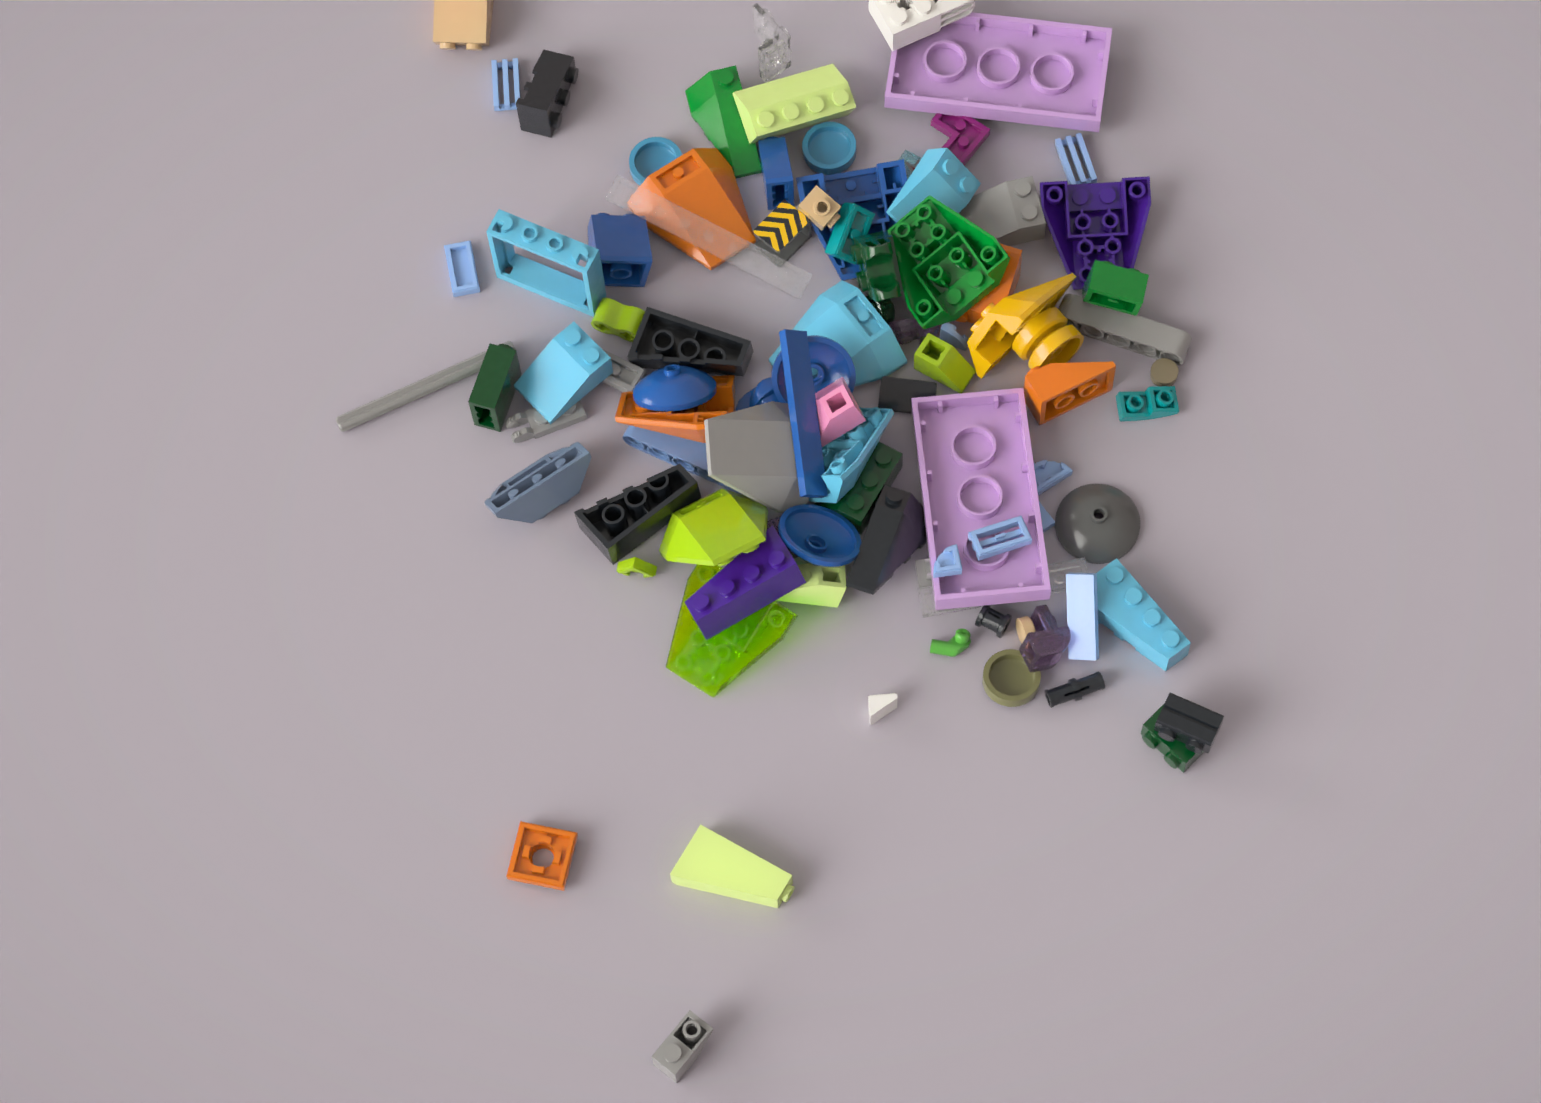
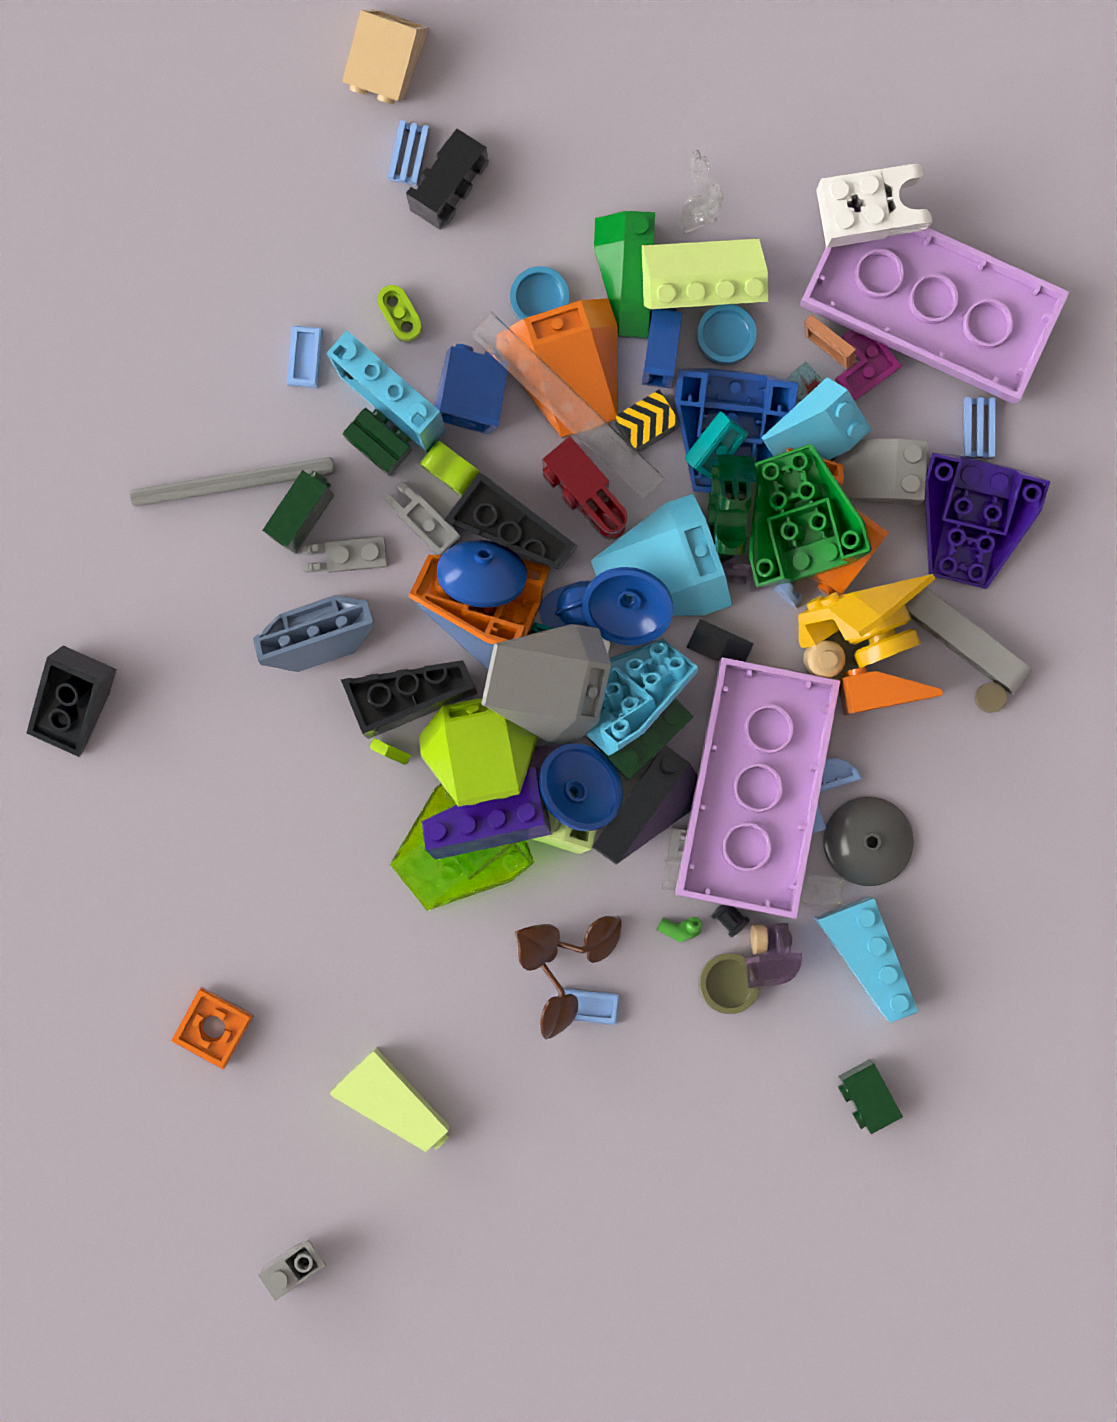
camera: 15 degrees right, 20 degrees up
medium azure slope [514,322,613,424] -> none
blue tile [779,329,828,498] -> none
tan brick [797,185,841,231] -> none
bright pink slope [815,377,866,447] -> none
white slope [868,693,897,725] -> none
lime slope [914,333,976,393] -> none
light blue tile [933,544,963,578] -> none
light blue tile [968,515,1032,561] -> none
black pin [1045,671,1105,708] -> none
tile [1066,572,1099,660] -> none
green slope [1082,260,1149,316] -> none
teal slope [1115,386,1179,422] -> none
black brick [1154,692,1224,754] -> none
none -> black slope [26,645,117,757]
none -> dark green brick [342,407,412,476]
none -> lime plate [377,285,422,342]
none -> reddish brown plant [515,916,622,1040]
none -> dark red brick [542,436,628,540]
none -> light blue tile [563,988,619,1025]
none -> tan head [803,639,845,679]
none -> nougat tile [804,314,856,370]

